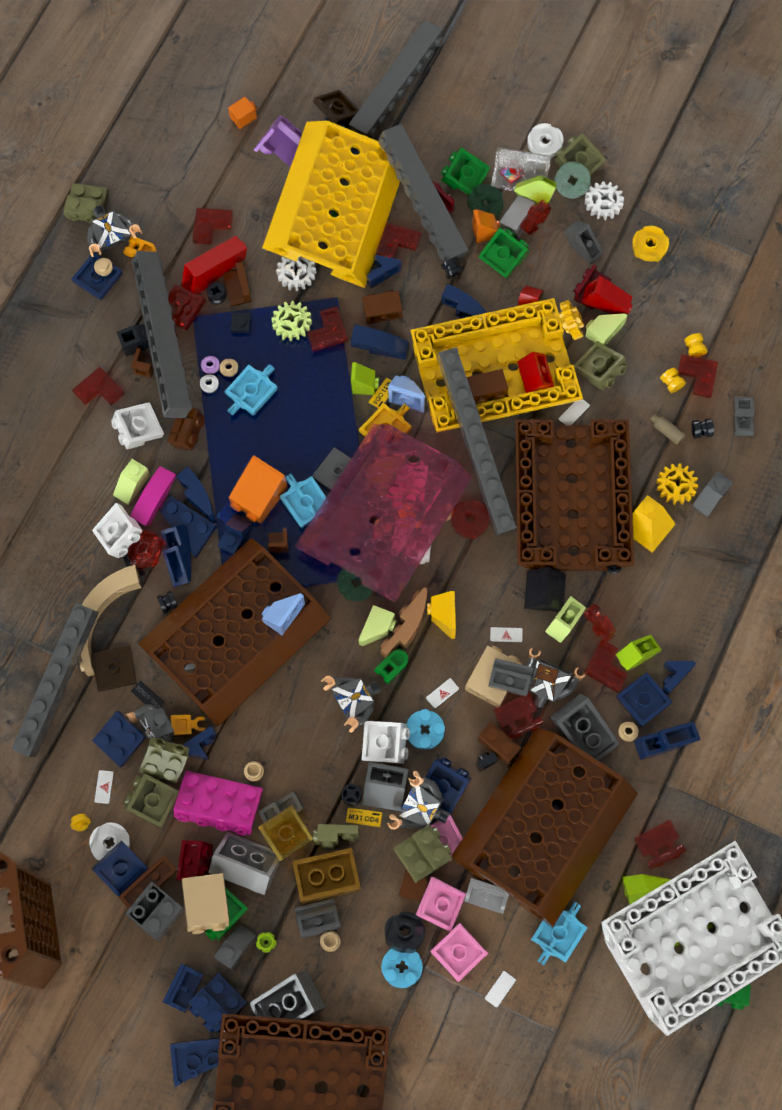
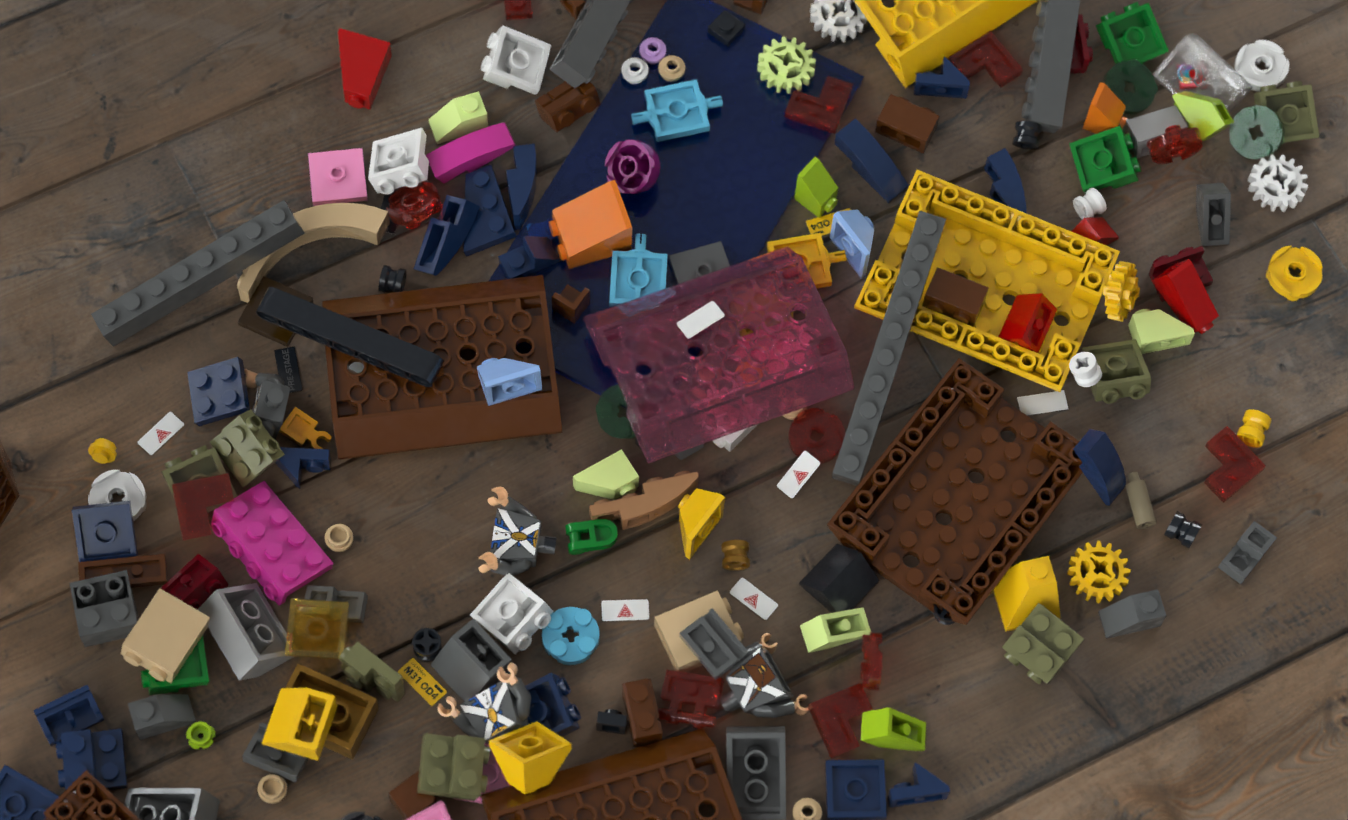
camera: 30 degrees right, 5 degrees down
yellow wheel [660,367,686,393] -> none
none -> clear red plate [171,473,234,540]
none -> black beam [256,287,444,387]
none -> yellow slope [262,688,337,761]
none -> bright pink plate [308,148,368,206]
none -> red slope [338,28,392,110]
none -> yellow slope [489,721,572,794]
none -> magenta cylinder [605,140,661,194]
none -> white sticker [677,301,725,339]
none -> pearl gold wheel [721,540,750,571]
none -> white sticker [777,451,820,498]
none -> olive plate [1002,603,1085,685]
none -> white wheel [1069,352,1102,387]
none -> white wheel [1073,188,1107,220]
none -> dark blue slope [1073,429,1126,506]

